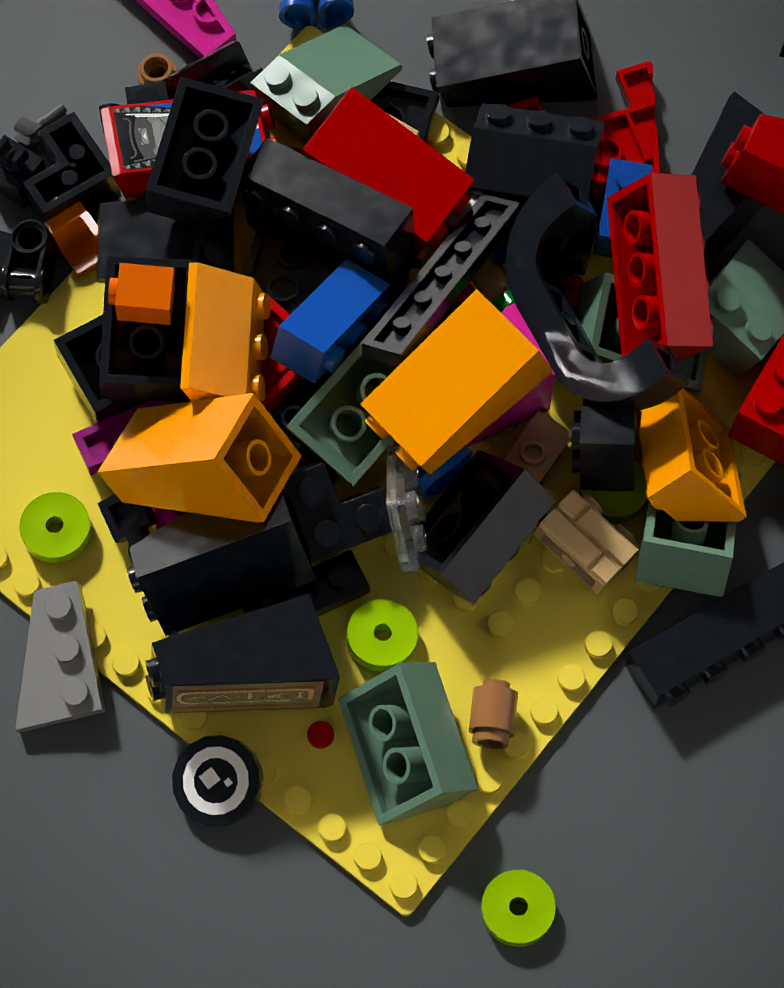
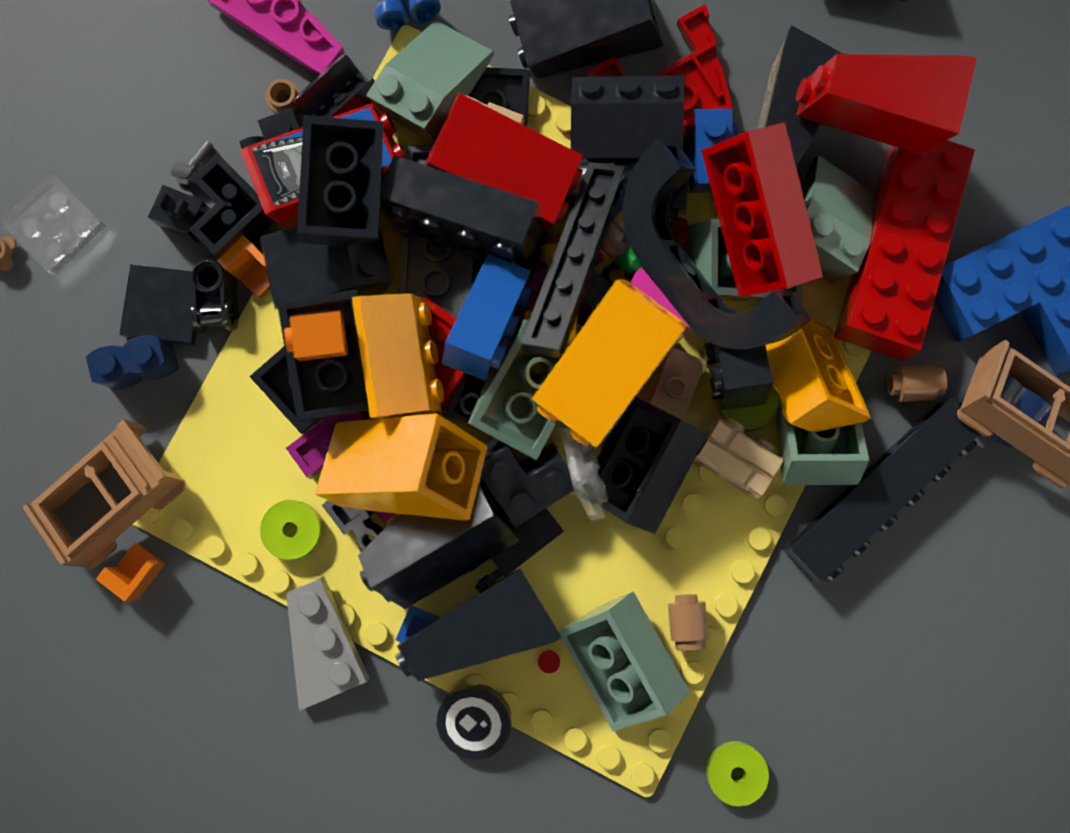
camera: 10 degrees left, 15 degrees up
lime piece [347,599,418,672] -> none

